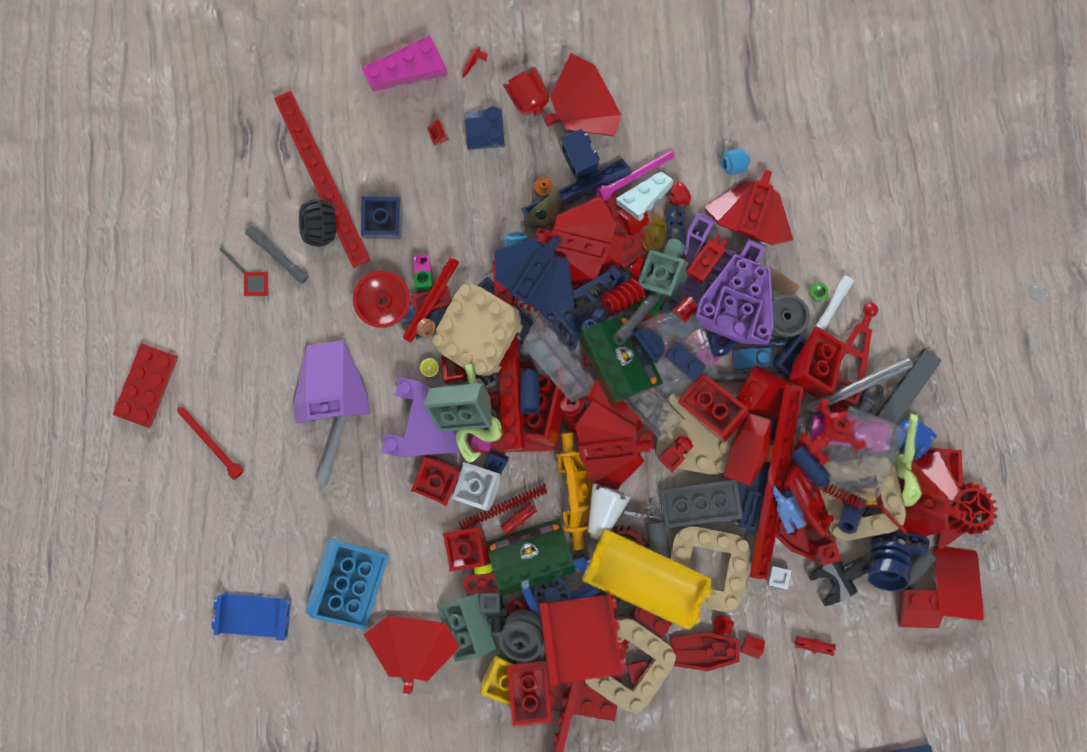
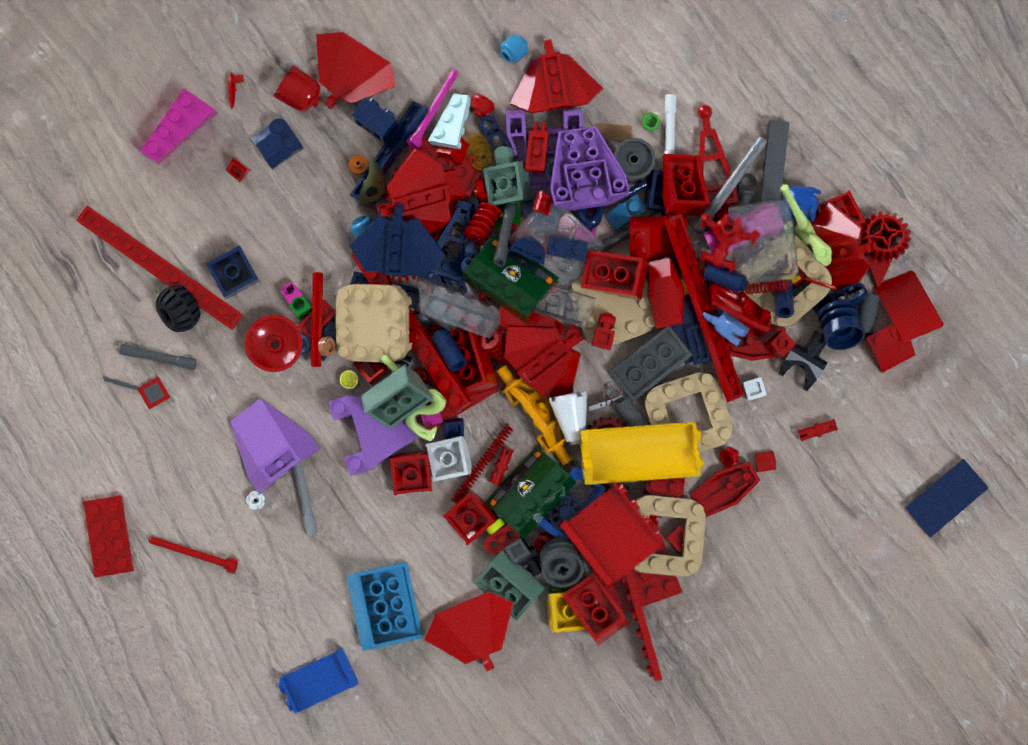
camera: 30 degrees left, 0 degrees up
none -> white plate [246,491,265,510]

